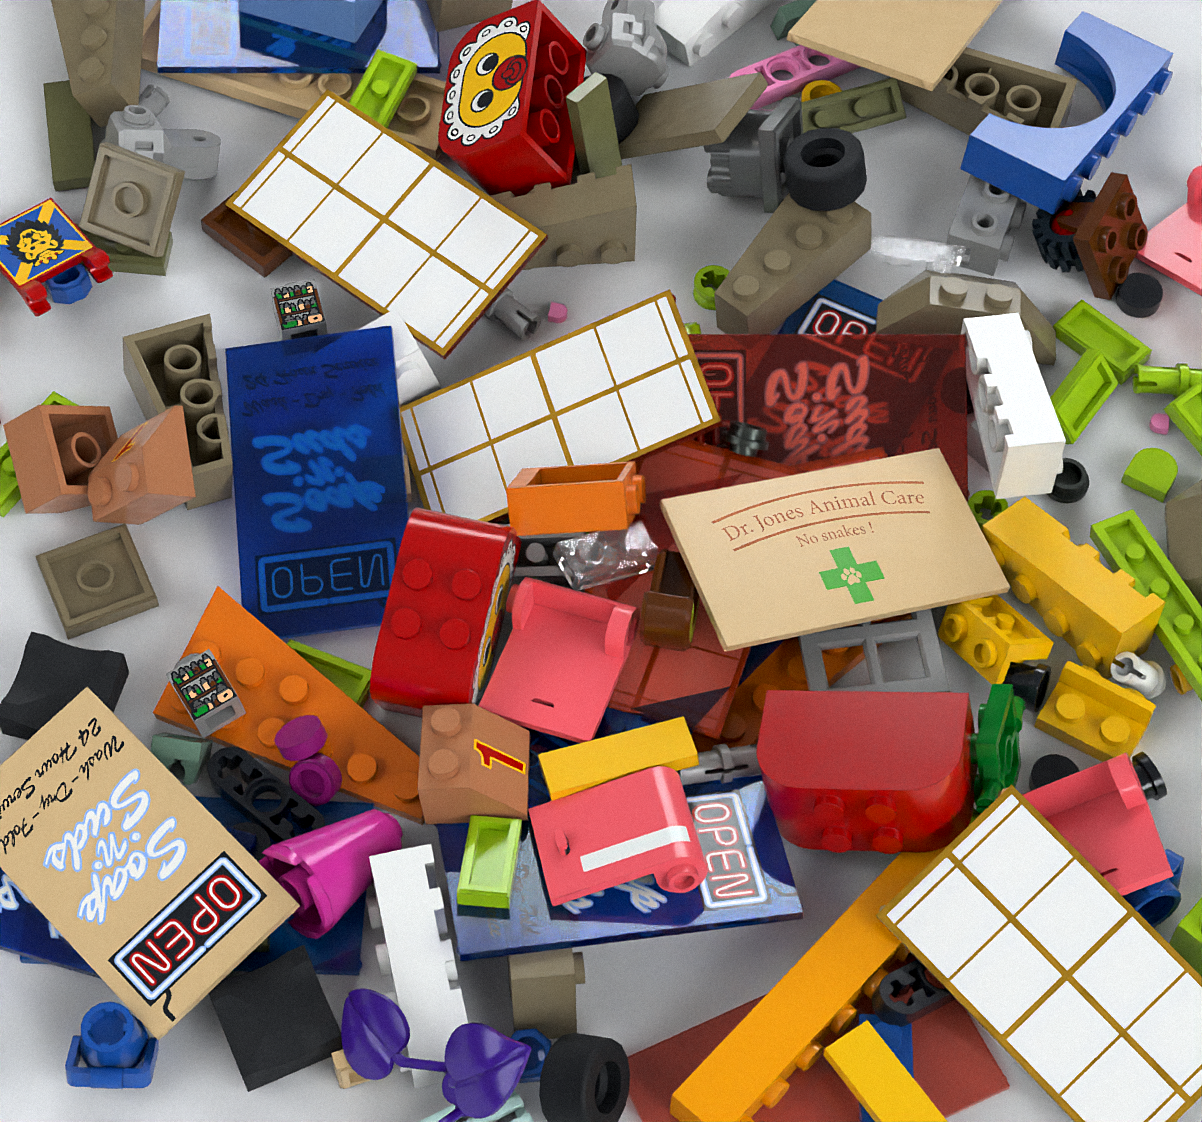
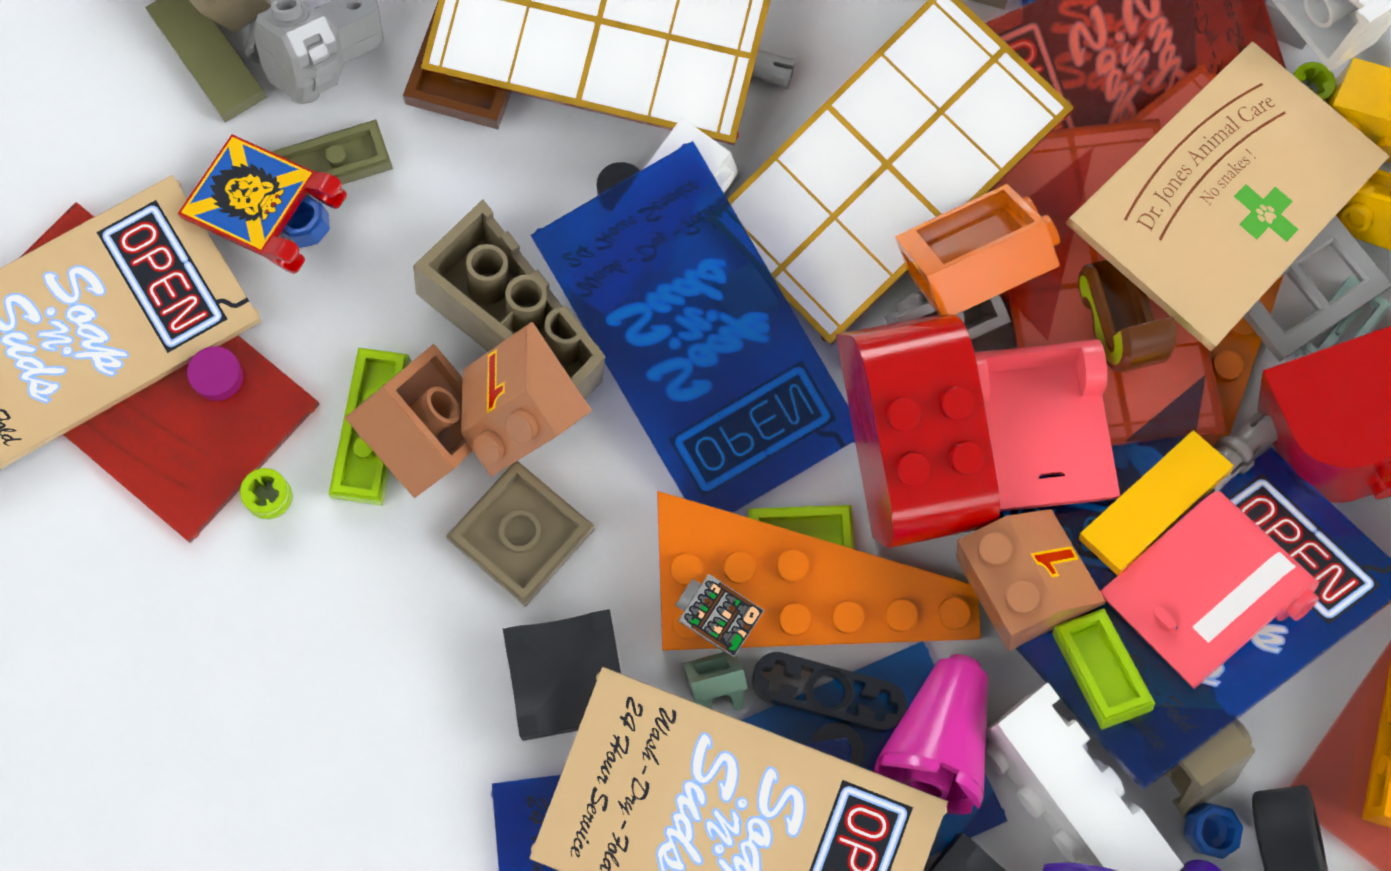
camera: 30 degrees left, 15 degrees up
dark tan tile [78,142,185,257] -> none
brick [270,279,328,358] -> none
magenta tile [274,715,328,761] -> none
magenta tile [289,753,342,806] -> none
bright pink piece [548,302,567,323] -> none
clear plate [553,521,660,591] -> none
pearl dark grey plate [722,421,769,457] -> none

